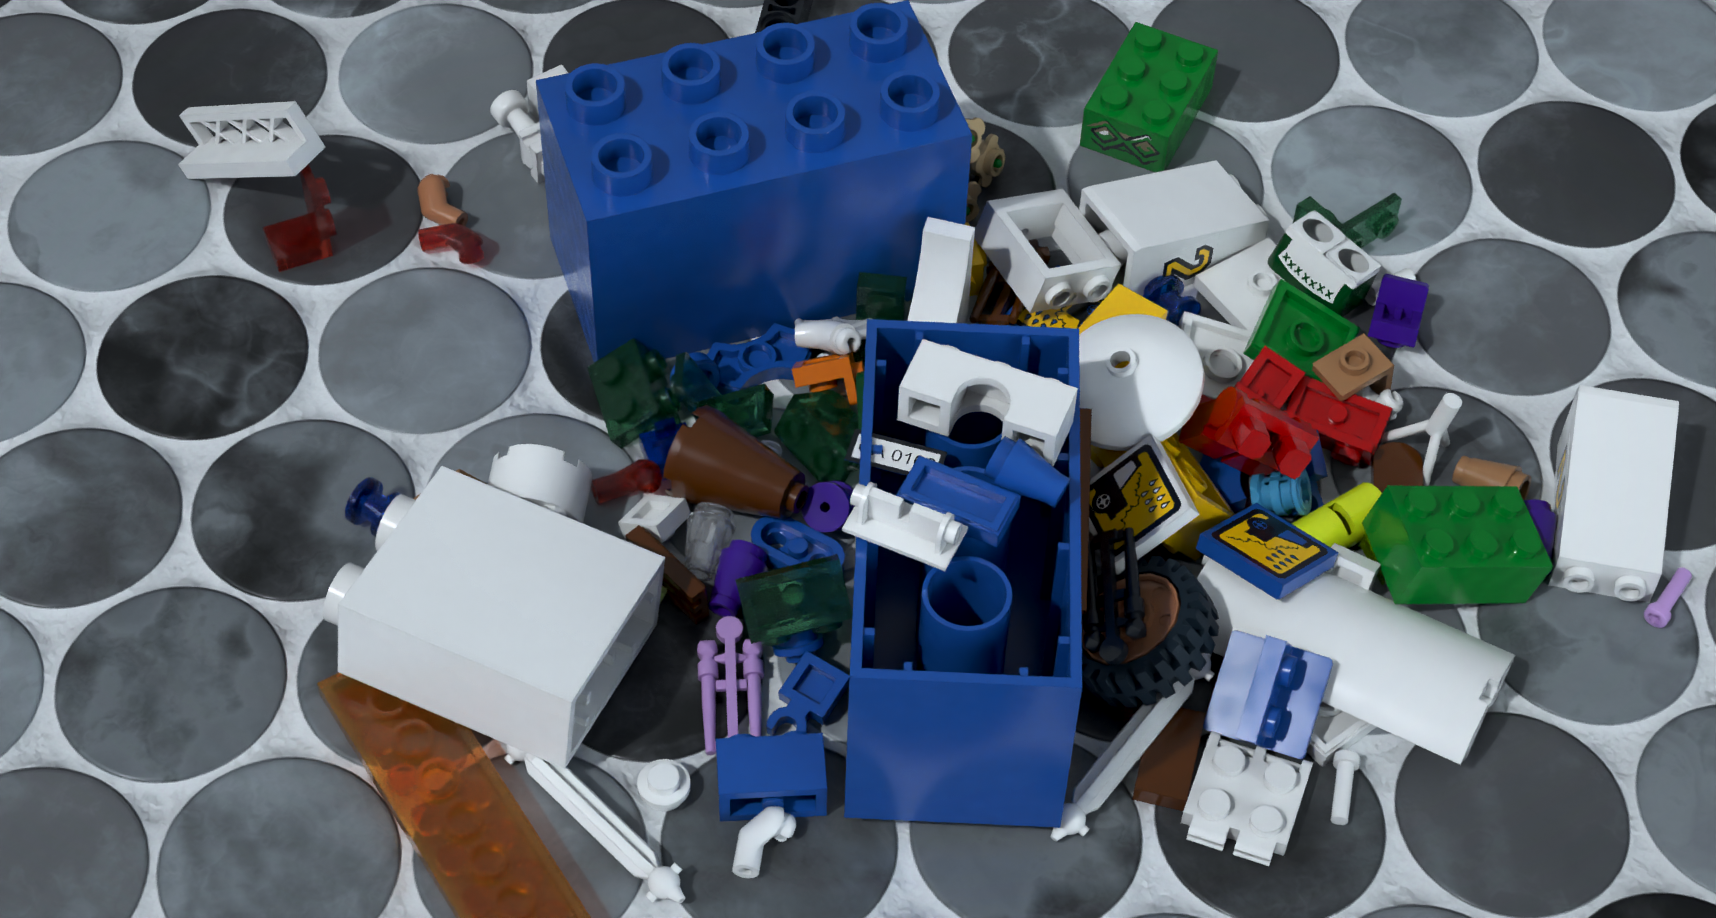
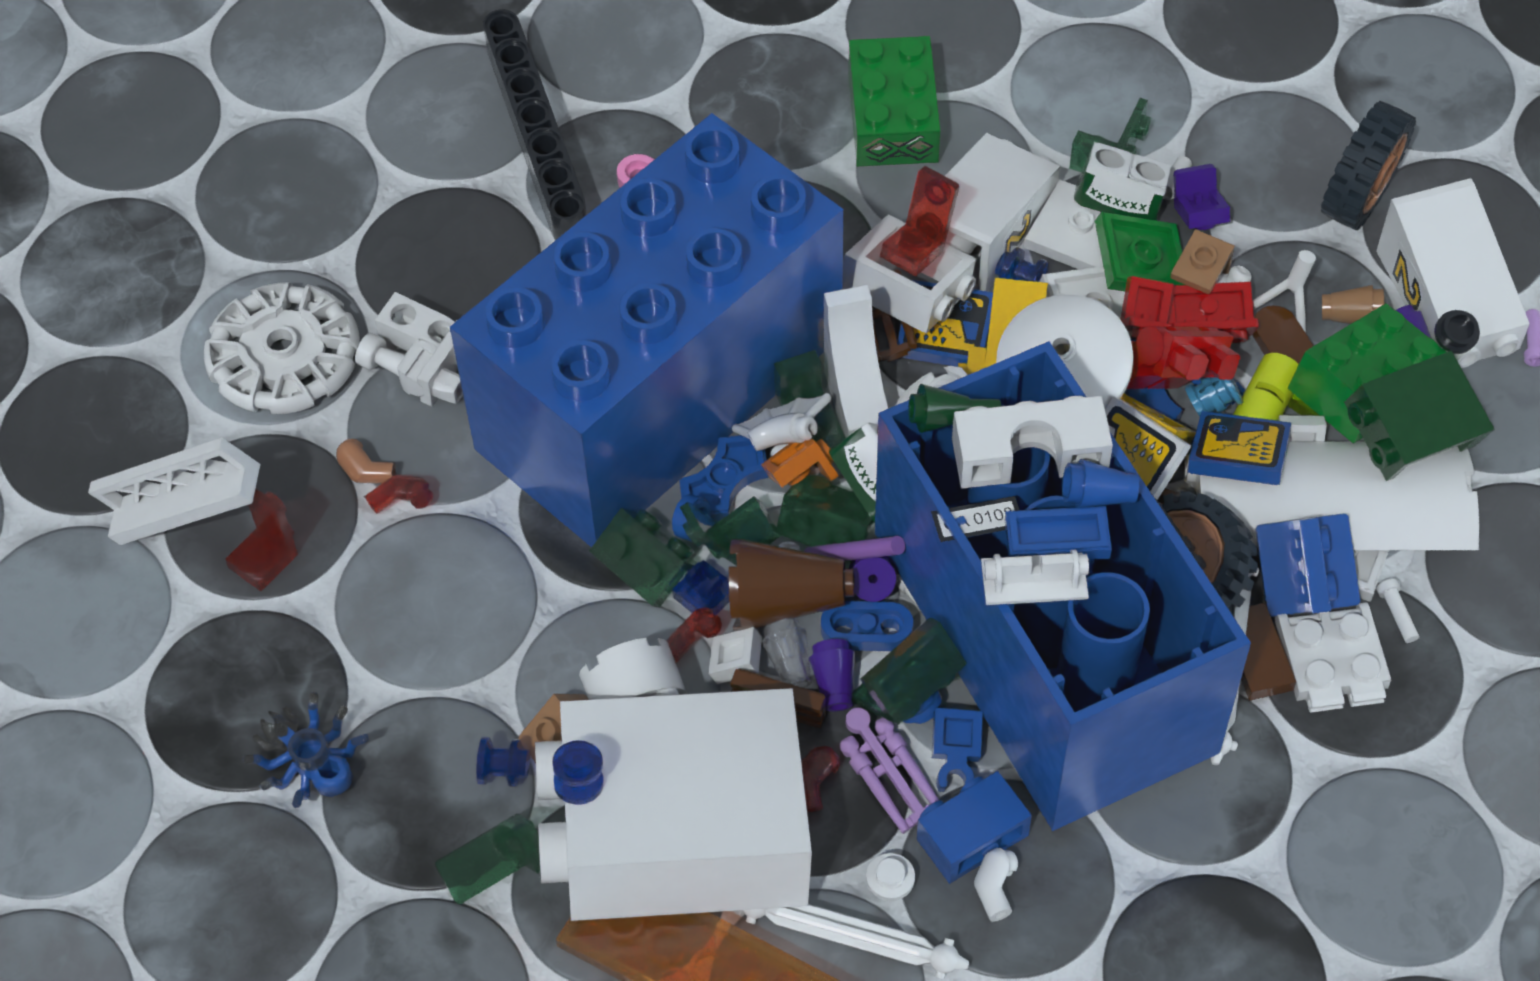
camera: 25 degrees left, 5 degrees up
none -> white plate [204,282,360,414]
none -> animal [243,692,369,808]
none -> clear green bracket [435,813,540,904]
none -> clear blue wheel [552,740,604,805]
none -> arm [801,746,840,813]
none -> medium lavender bar [804,536,905,561]
none -> clear red bracket [880,166,960,277]
none -> dark green cone [908,384,1001,433]
none -> black wheel [1321,101,1416,230]
none -> dark green panel [1344,350,1495,481]
none -> black plate [1434,310,1480,354]

